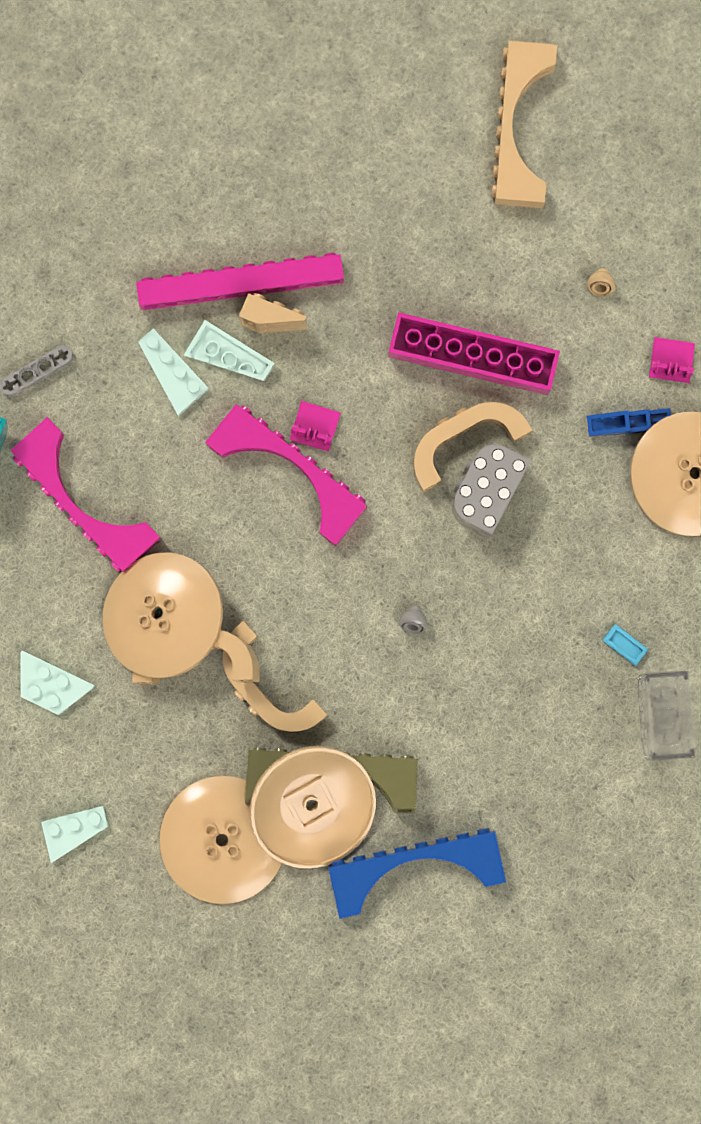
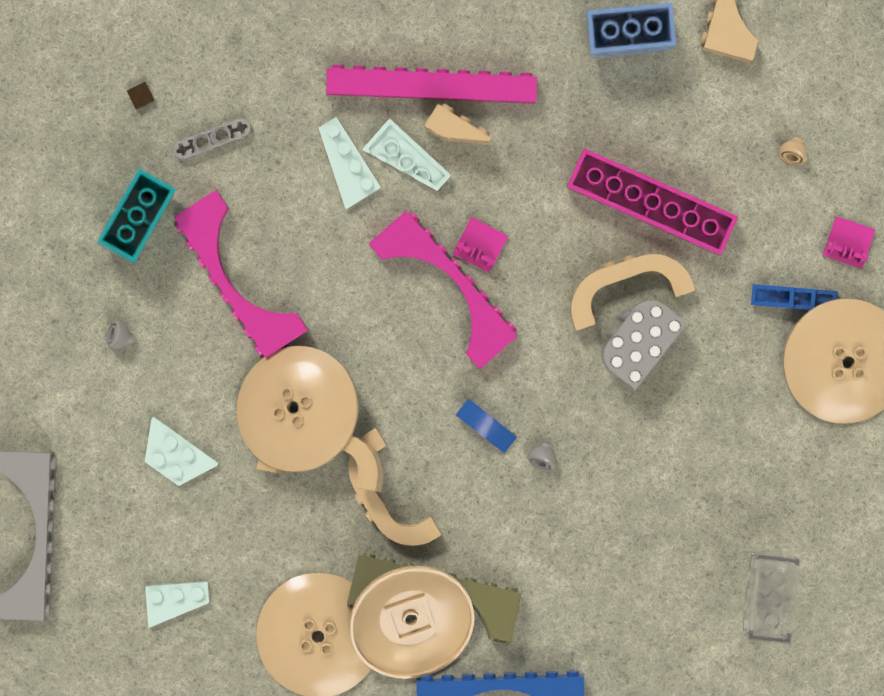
camera: 10 degrees right, 5 degrees up
medium azure tile [602,624,649,666] -> none
none -> blue slope [455,398,517,453]
none -> medium blue brick [585,3,676,58]

